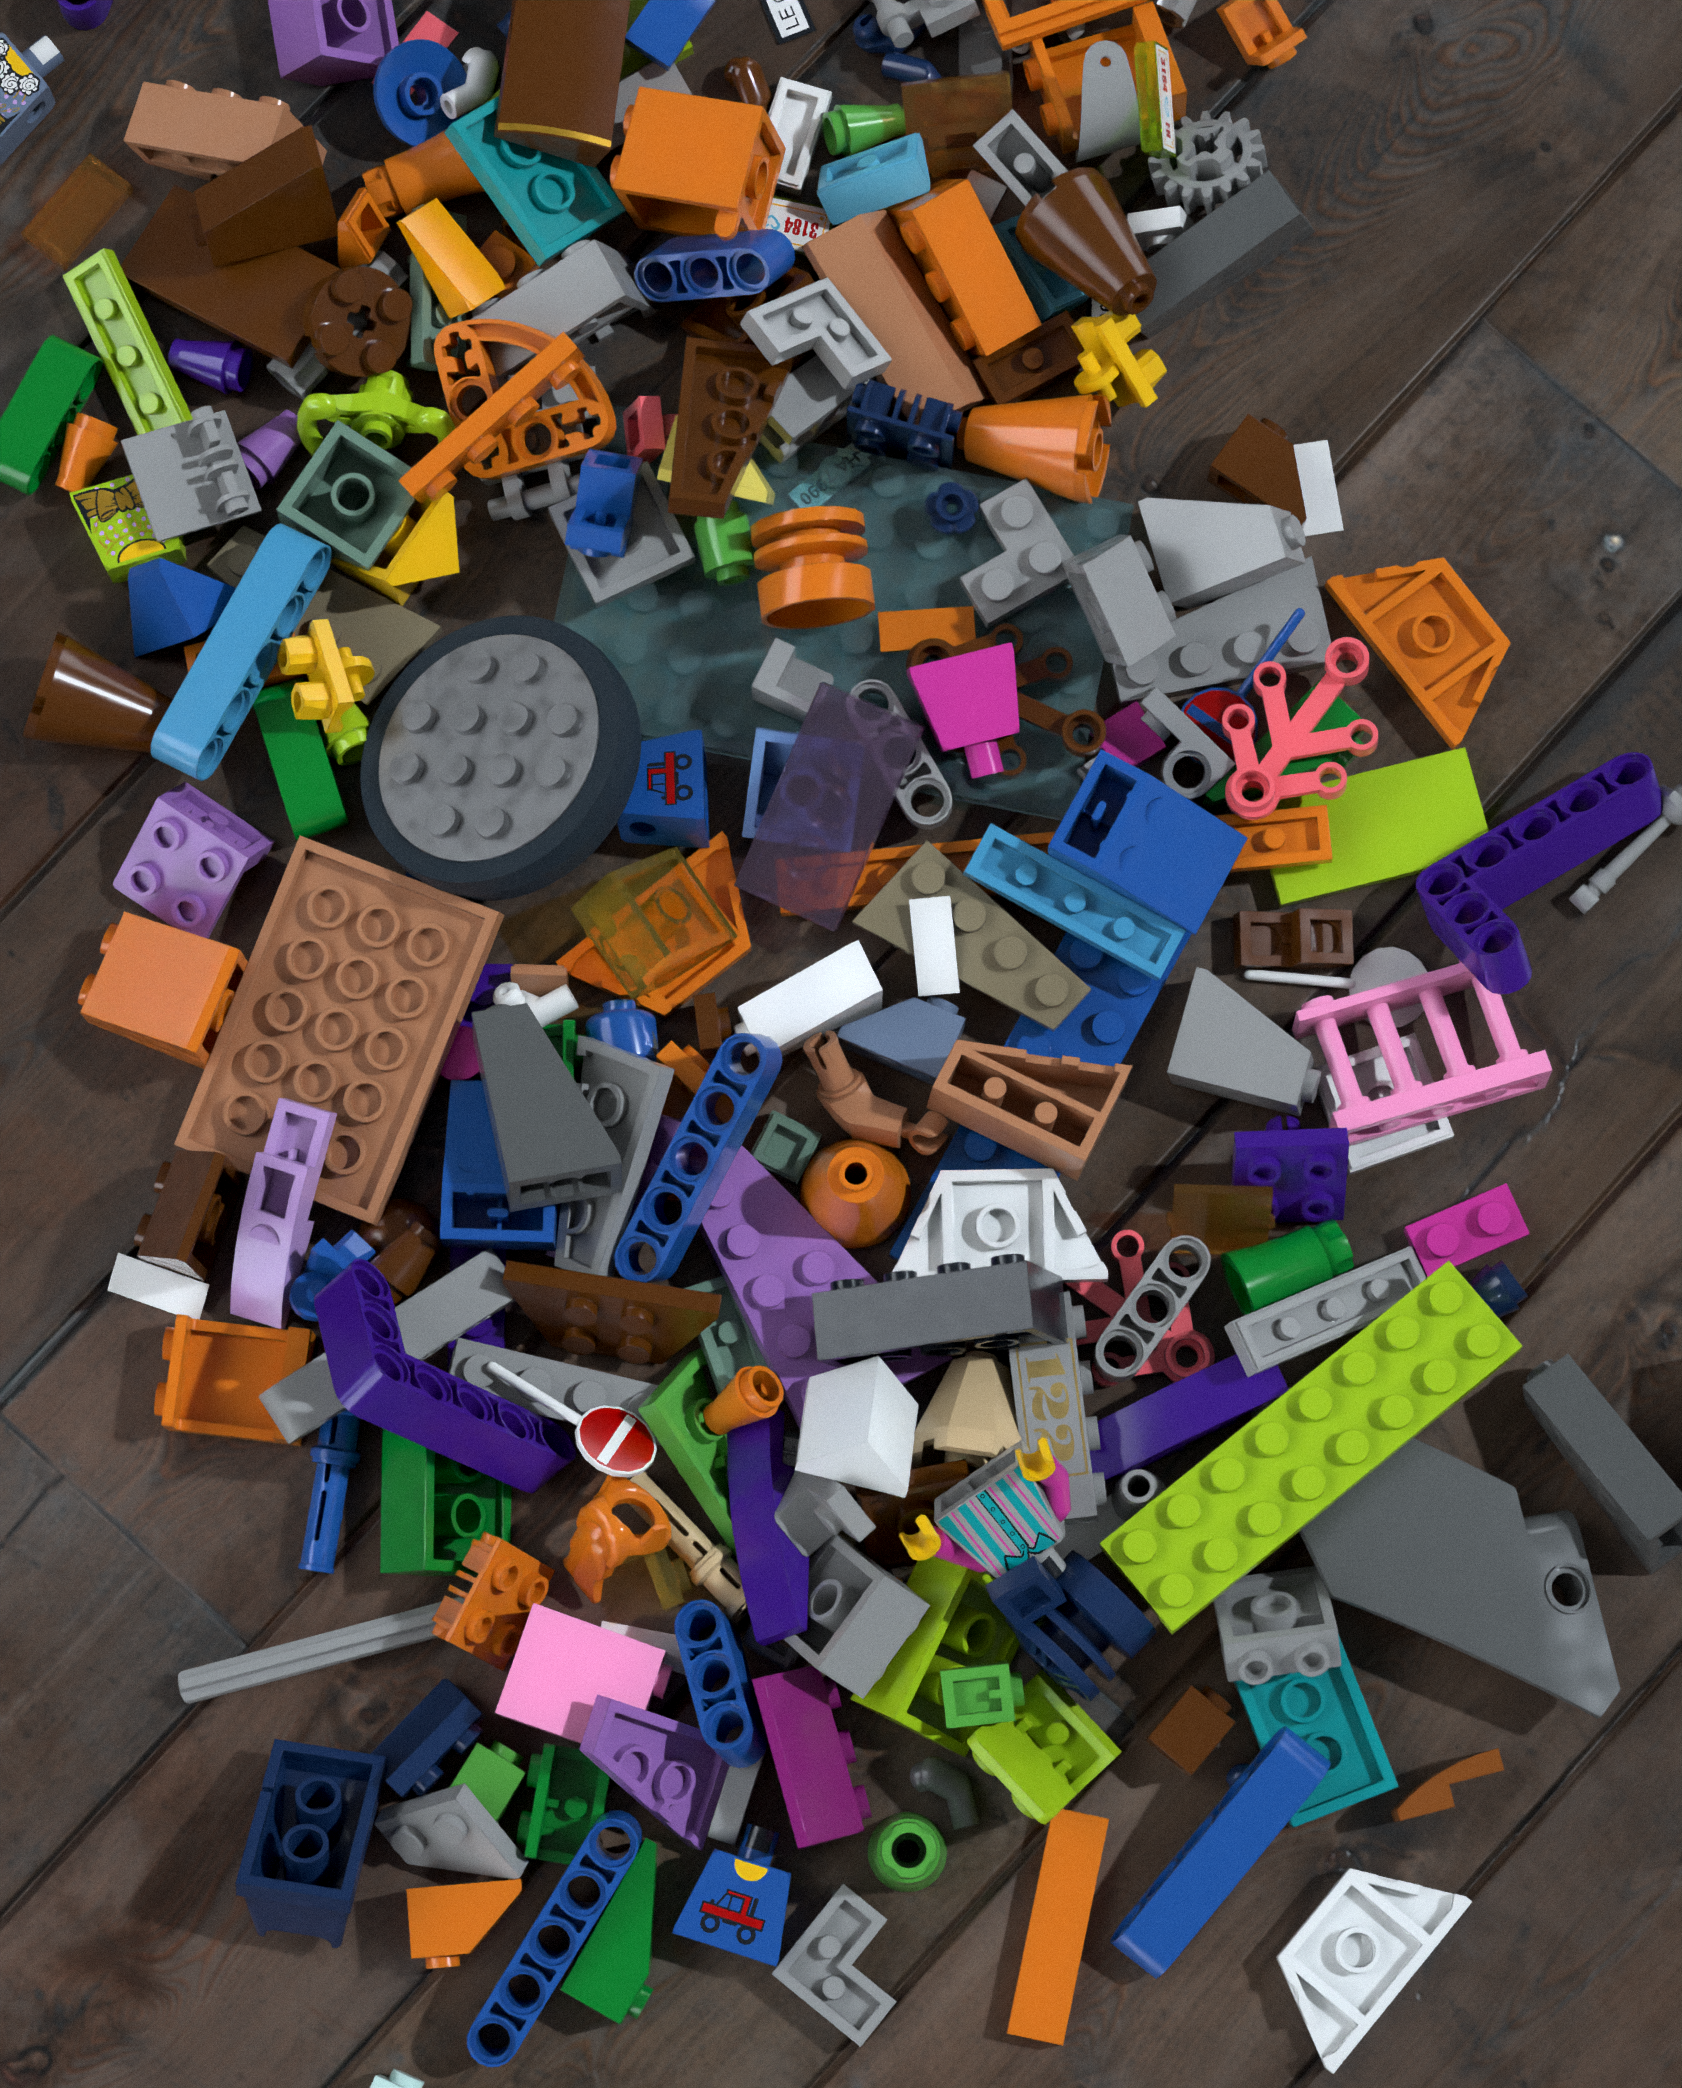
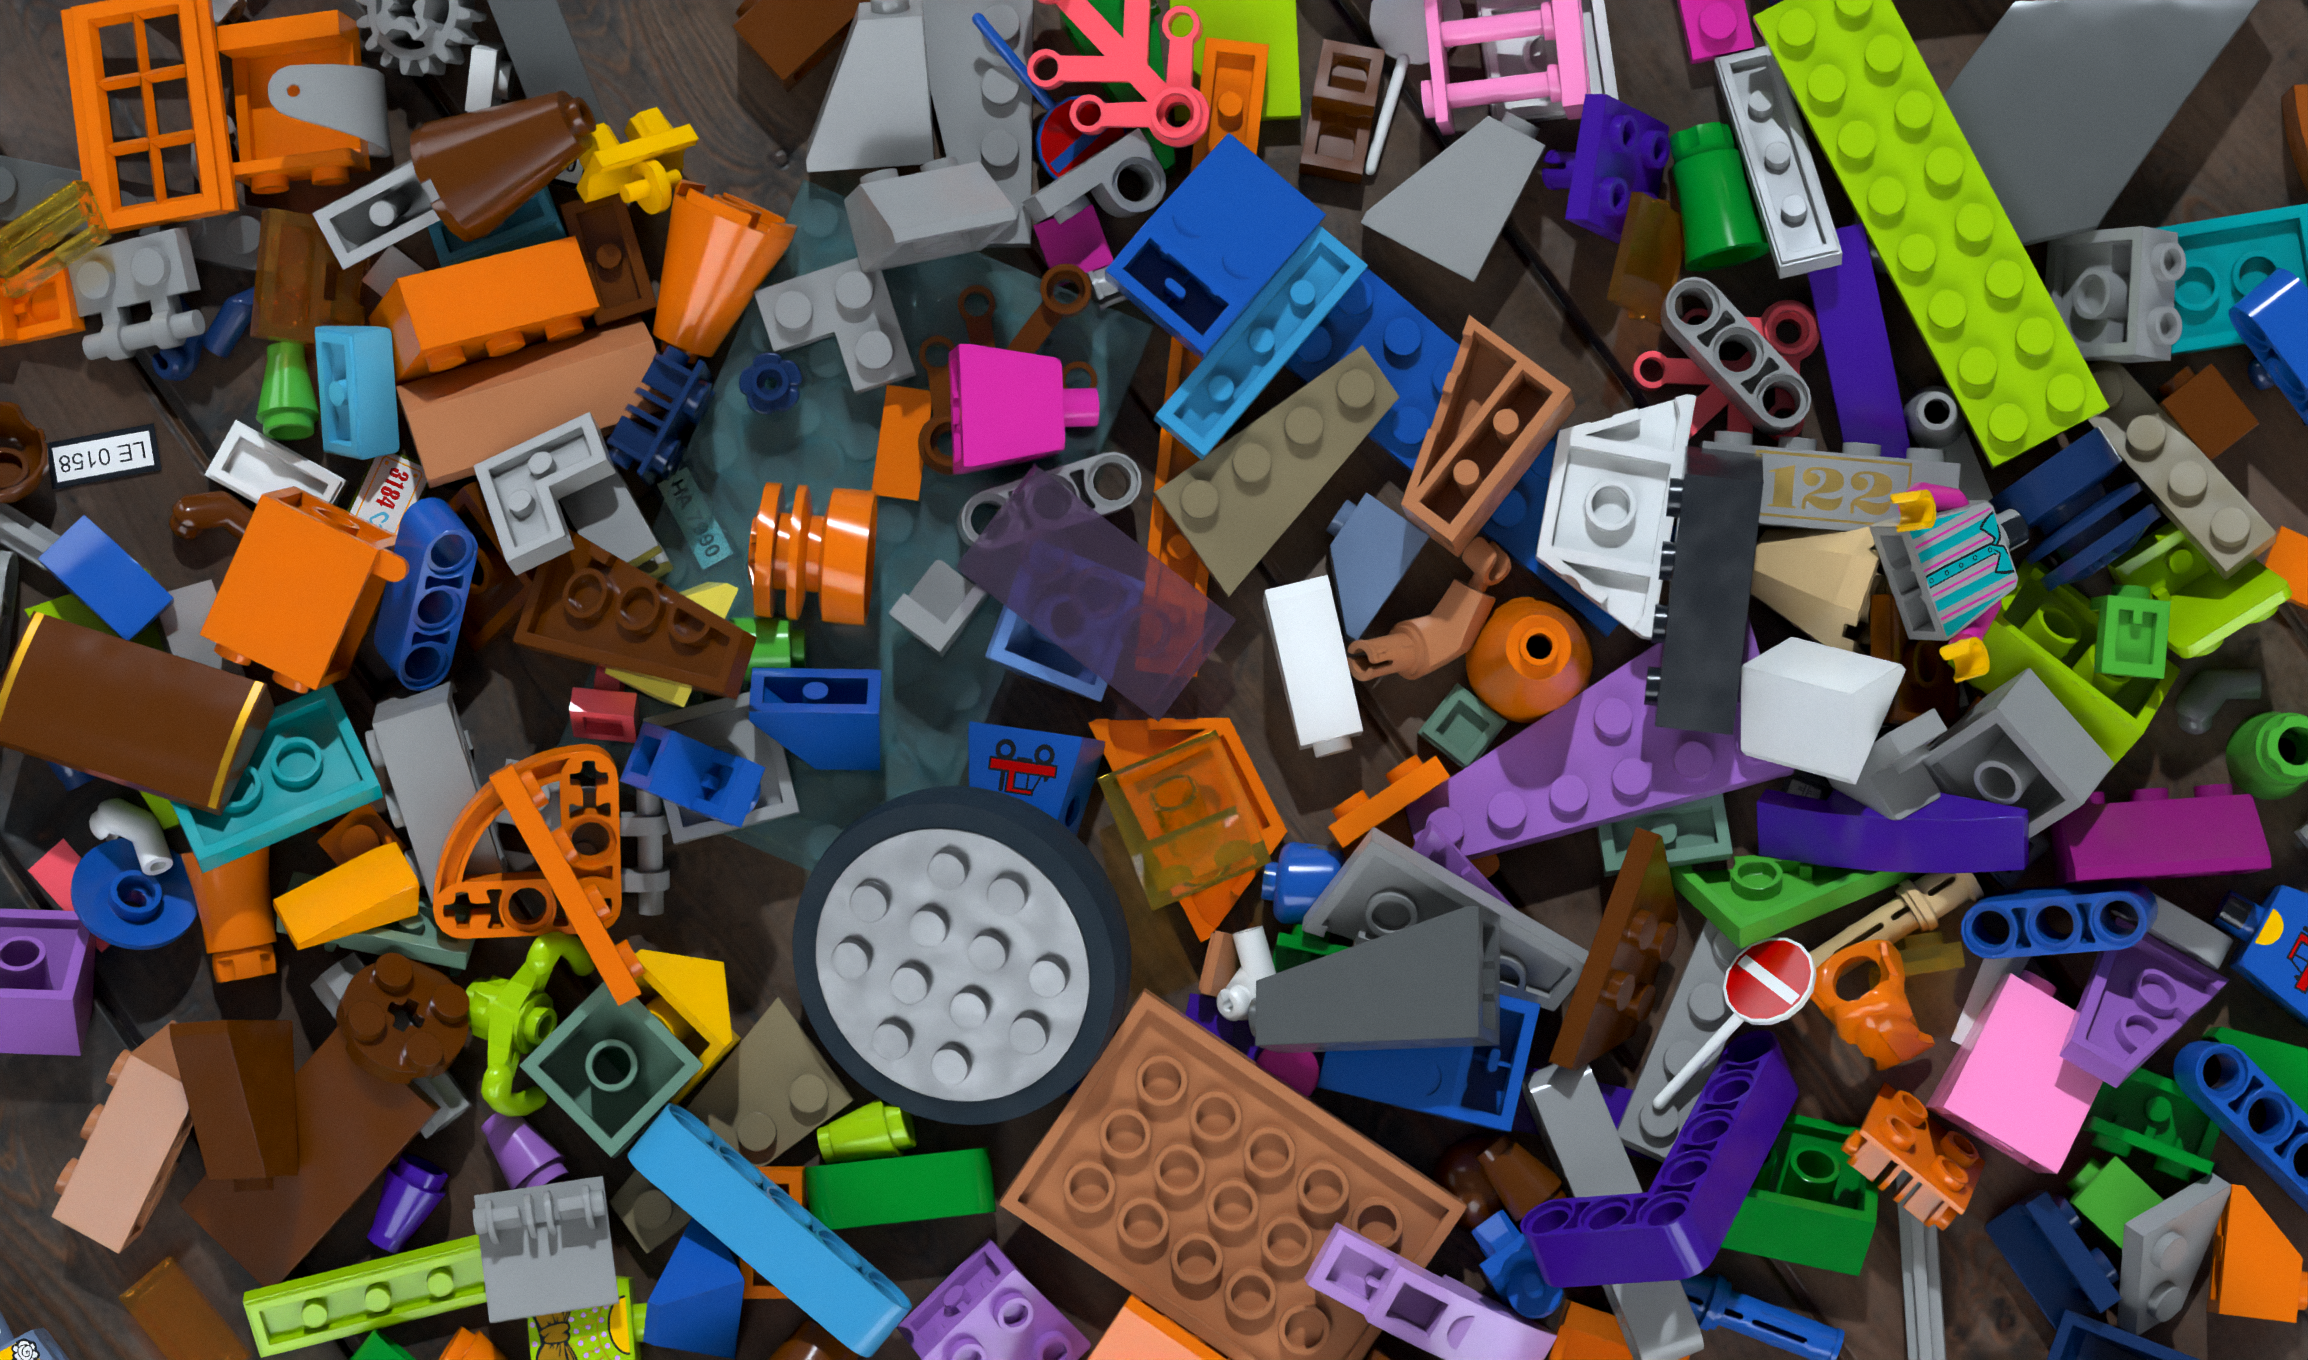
camera: 75 degrees left, 5 degrees up
yellow hips [277,619,375,733] -> none
orange slope [338,187,391,268] -> none
blue beam [614,1033,782,1283] -> none
reddish brown plate [693,992,732,1059] -> none
orange cone [703,1365,784,1435] -> none
white sticker [909,896,960,996] -> none
dark blue plate [985,1556,1067,1630] -> none
clear neon green tile [1134,41,1176,159] -> none
none -> blue slope [749,668,882,770]
none -> dark tan plate [2082,360,2277,580]

